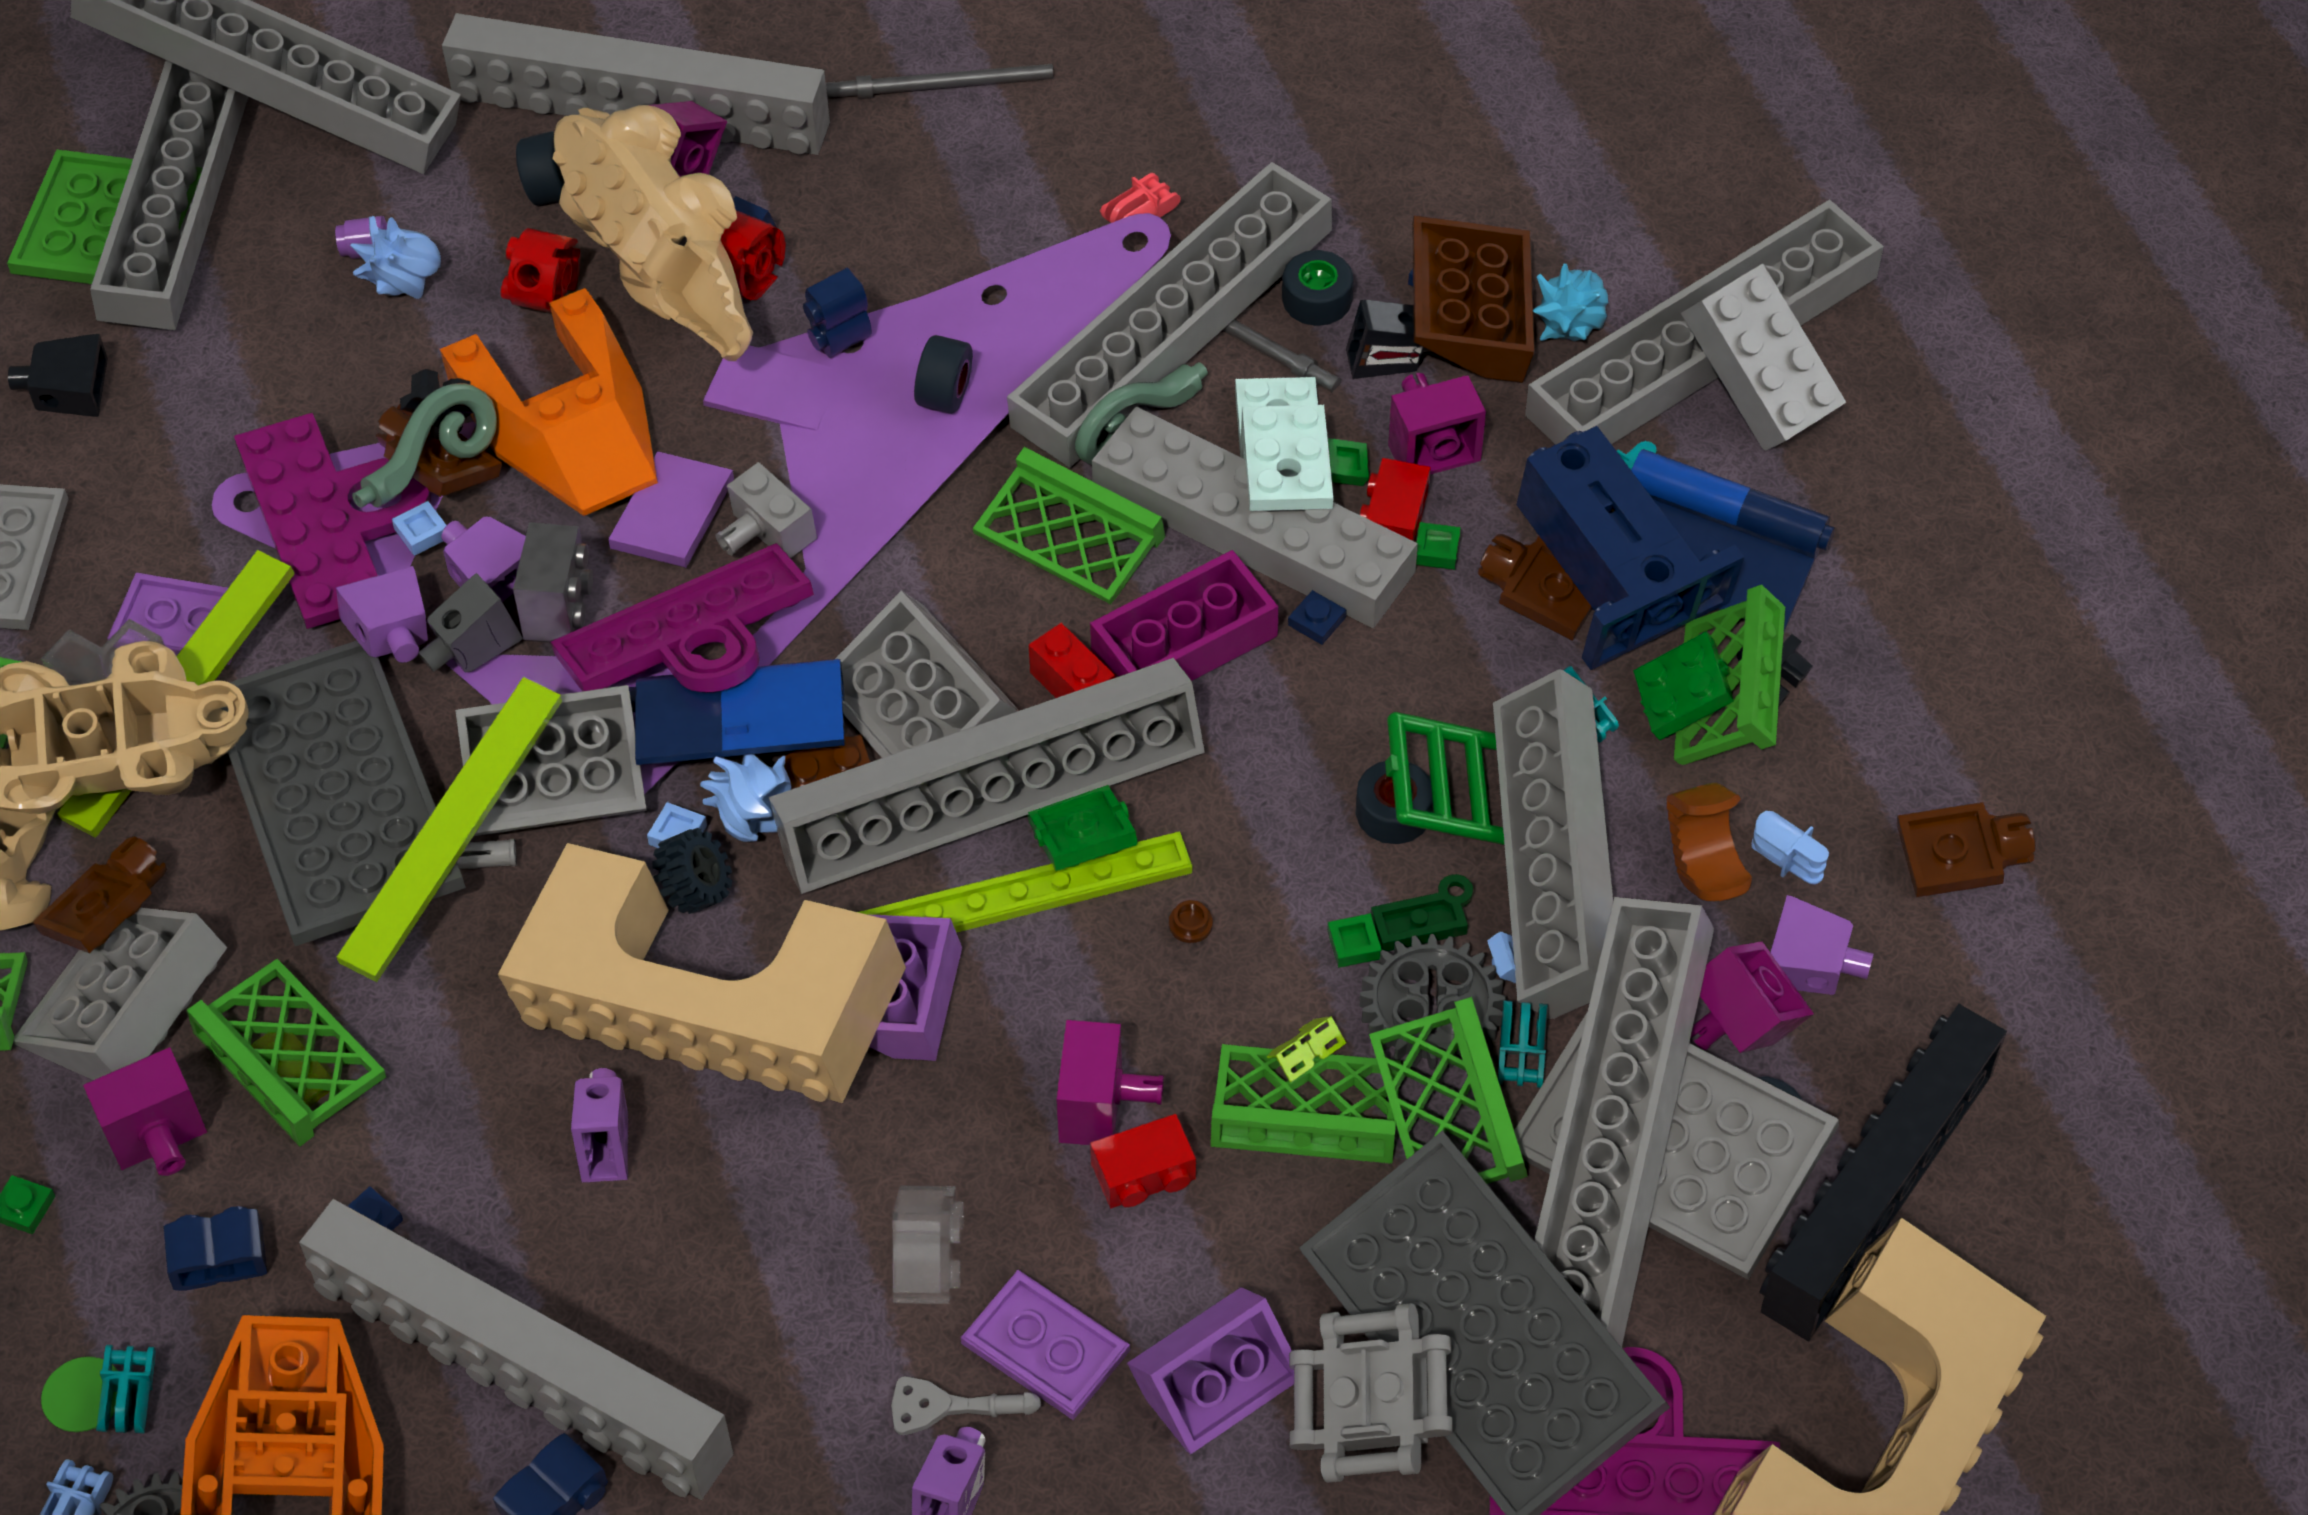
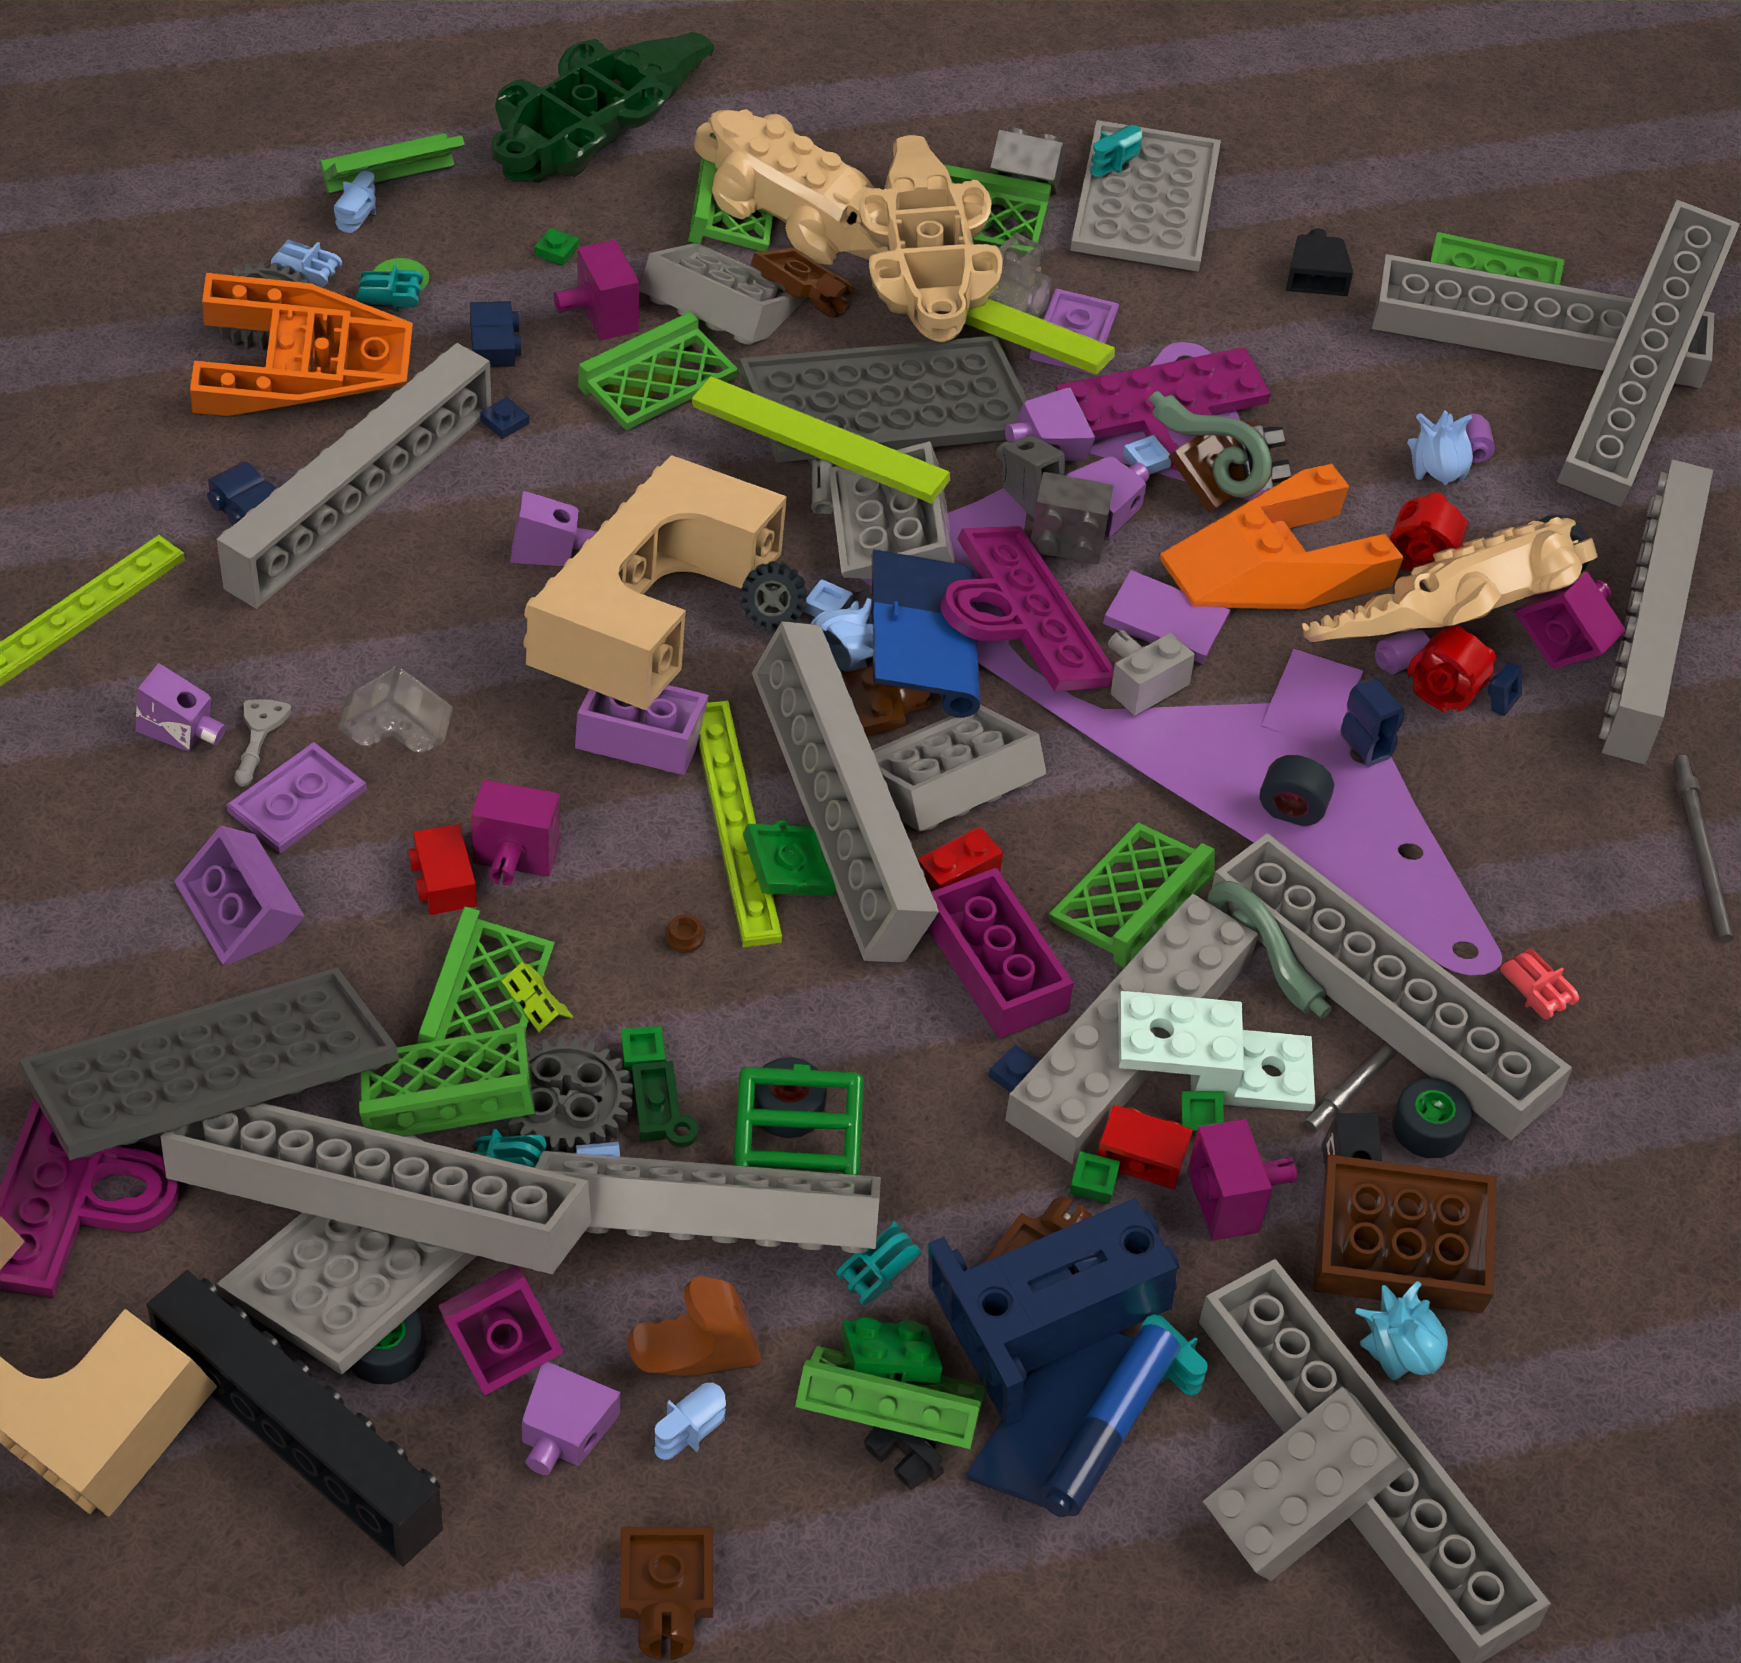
camera: 90 degrees right, 5 degrees down
light grey brick [1289,1303,1453,1483] -> none

